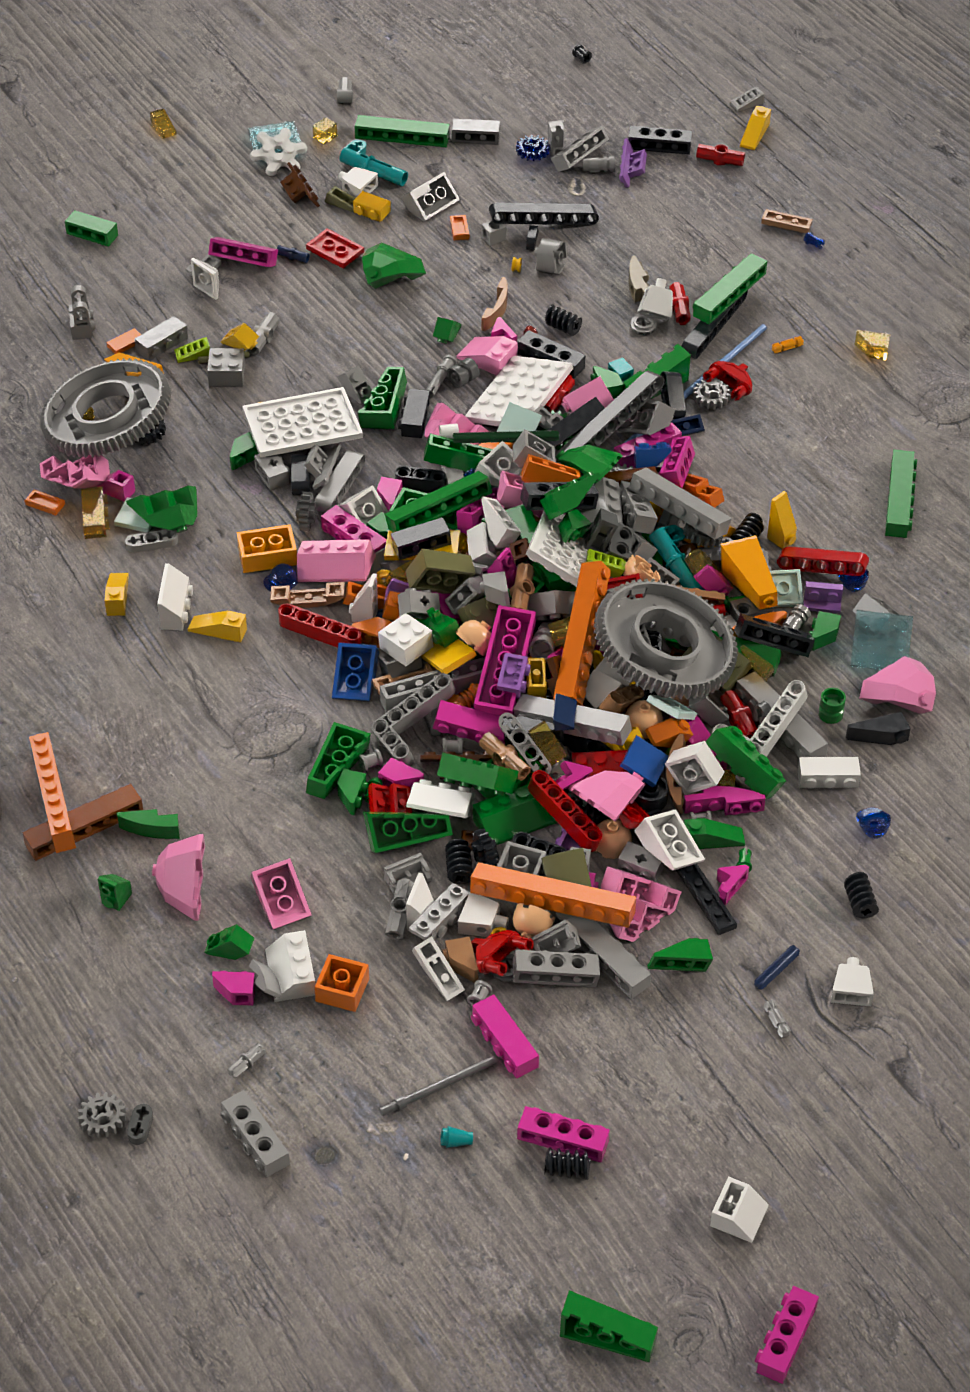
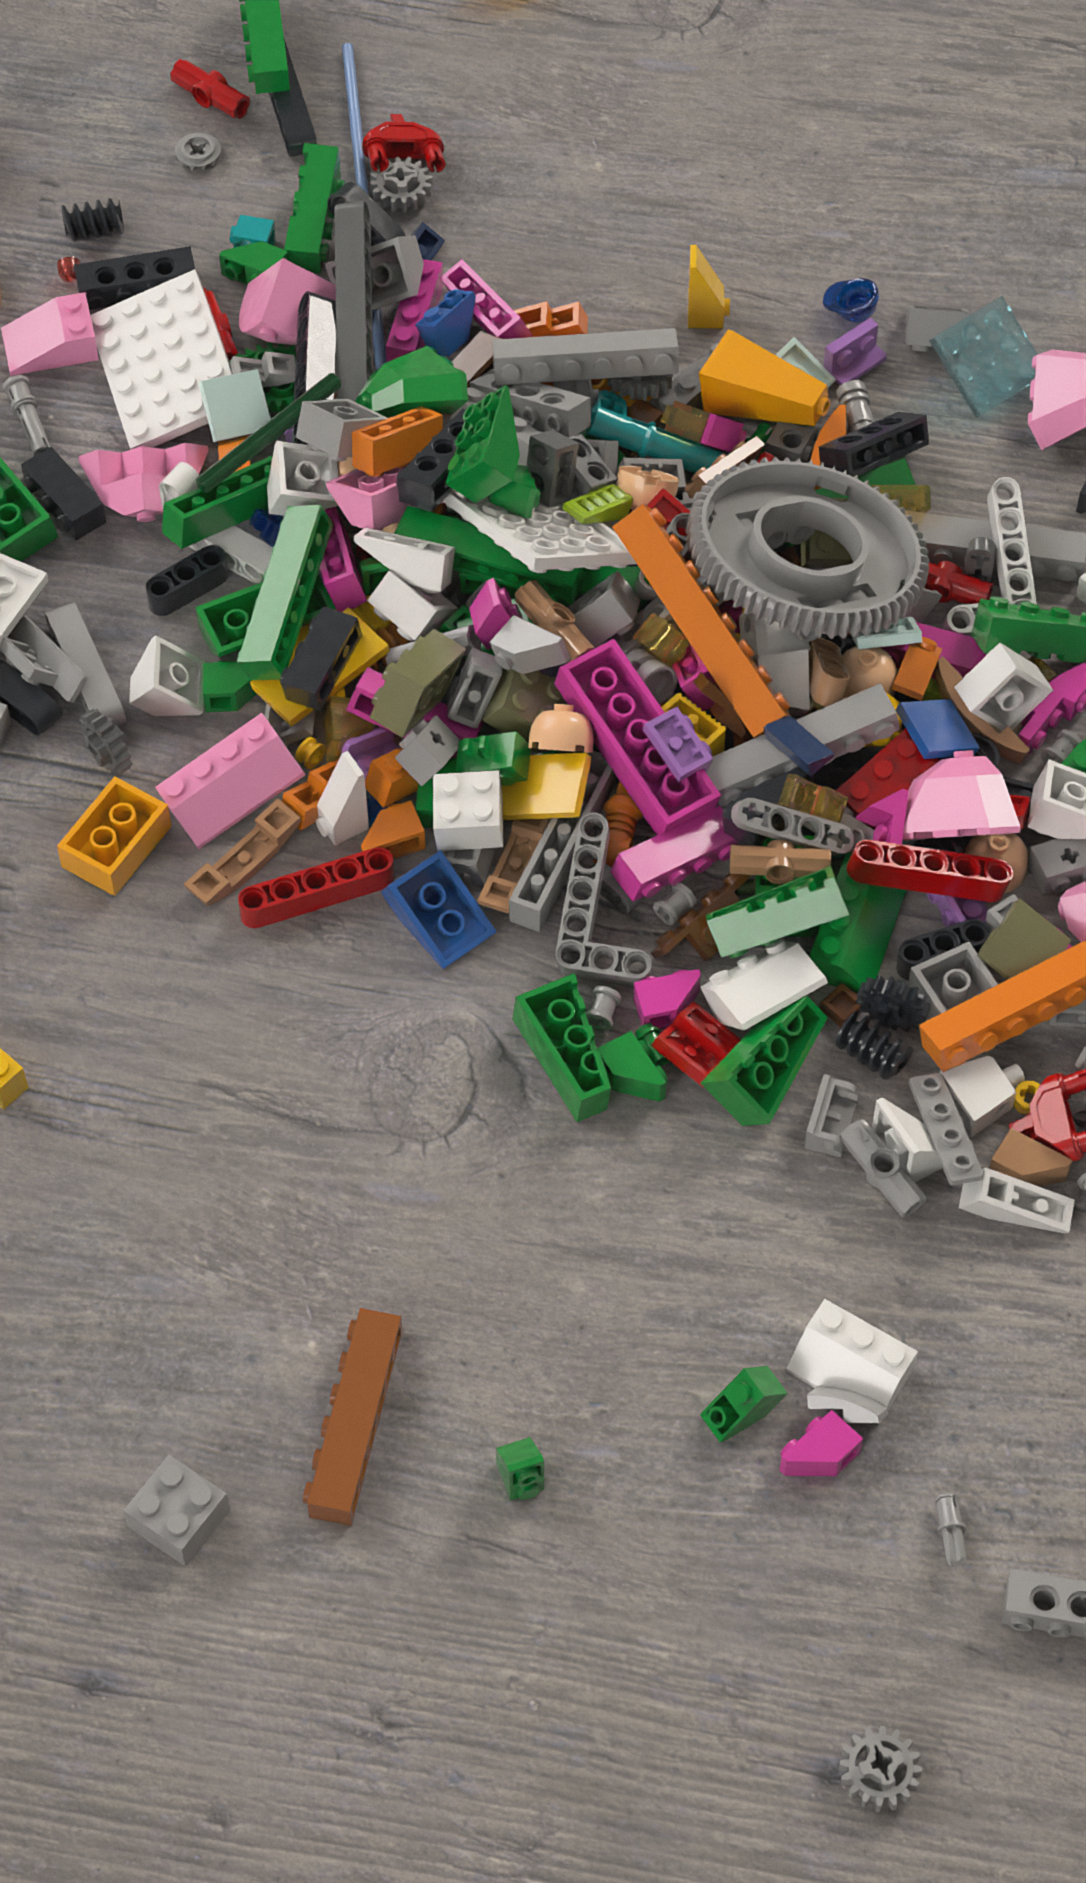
camera: 45 degrees left, 10 degrees up
orange brick [29,732,76,853] -> none
green slope [117,809,180,839] -> none
dark grey beam [127,1104,153,1145] -> none
bright pink brick [152,834,205,921] -> none
white slope [157,563,193,631] -> none
yellow slope [188,611,247,643] -> none
bright pink slope [250,858,312,930] -> none
clear blue hat [263,563,298,591] -> none
orange brick [314,954,369,1012] -> none
dark pink brick [321,505,387,553] -> none
slope [377,477,402,512] -> none
dark grey wheel [447,358,480,388] -> none
slope [491,317,517,342] -> none
reddish brown slope [496,538,529,565] -> none
light nougat cylinder [512,903,555,939] -> none
slope [628,255,649,302] -> none
white torso [637,278,673,321] -> none
black piece [730,513,764,541] -> none
light orange axle [772,336,804,353] -> none
red beam [777,547,869,576] -> none
green slope [809,611,841,651] -> none
green wheel [818,688,846,724] -> none
brick [885,449,917,538] -> none

